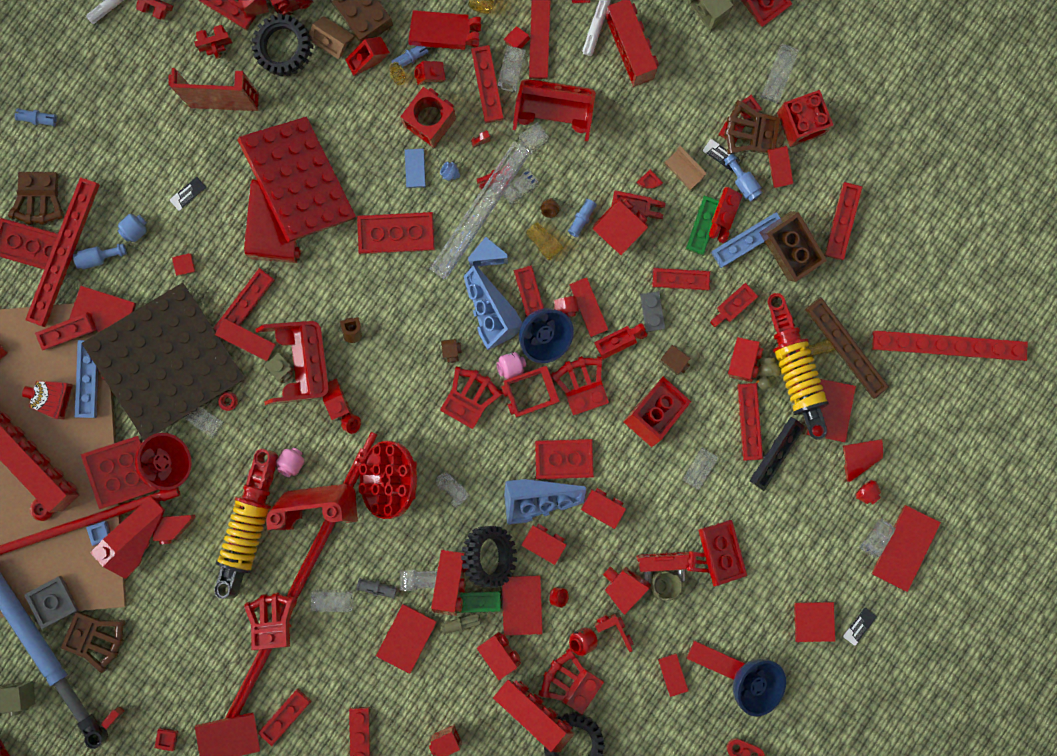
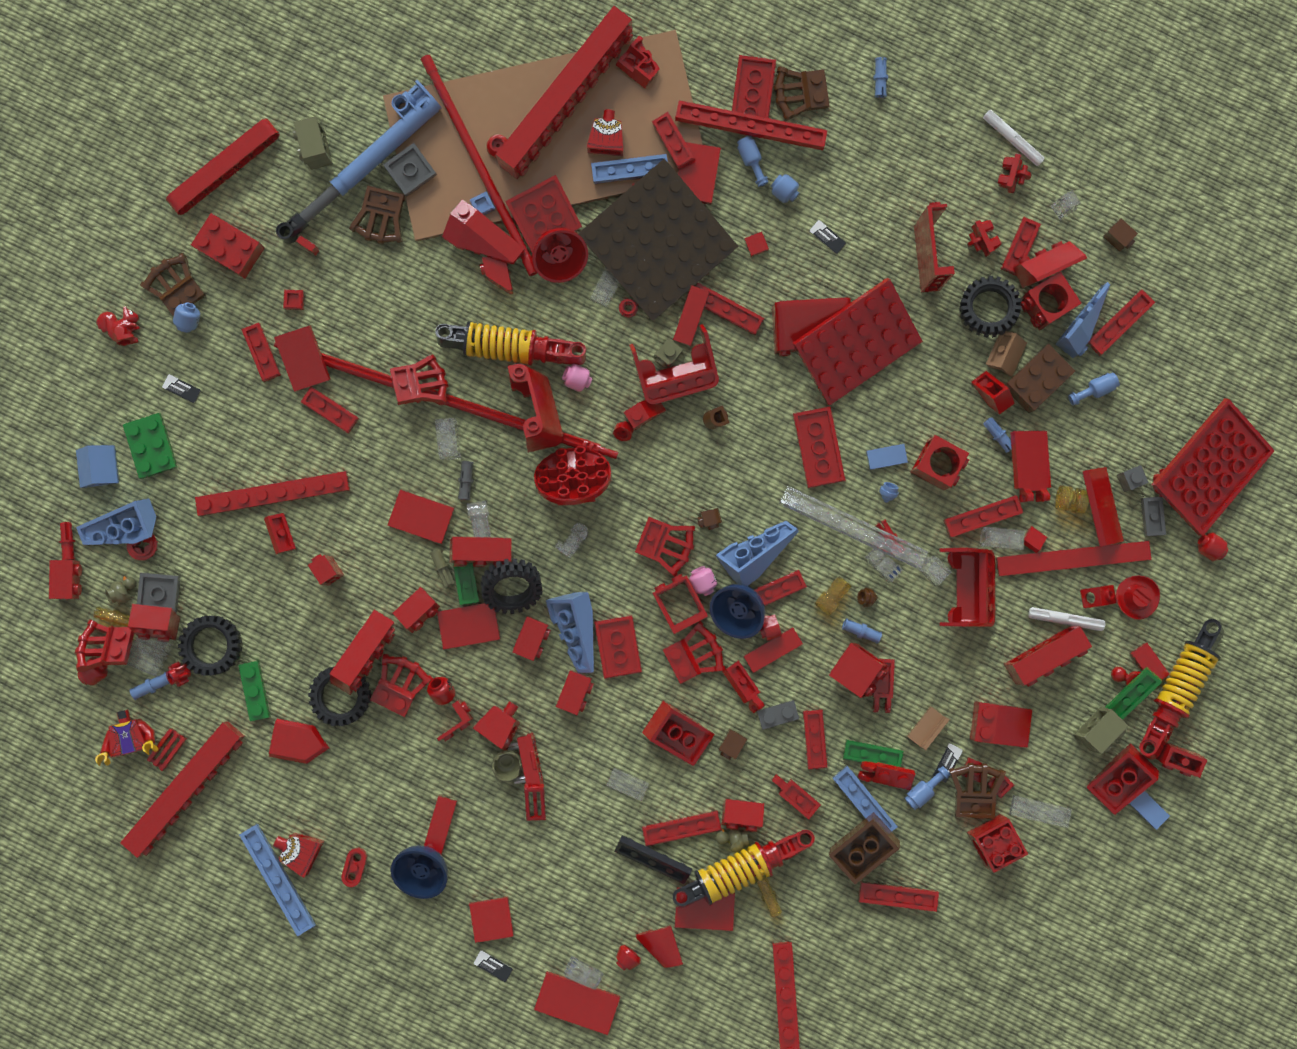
camera: 80 degrees right, 0 degrees up
clear yellow pin [389,62,405,85] -> none
red bracket [414,61,446,85] -> none
medium blue slope [468,237,508,267] -> none
red tile [471,130,491,147] -> none
red tile [549,587,569,608] -> none
red tile [636,169,663,189] -> none
red tile [658,653,688,697] -> none
red tile [698,520,747,586] -> none
red tile [767,146,793,188] -> none
reddish brown tile [805,297,889,399] -> none
none -> red slope [970,701,1033,748]

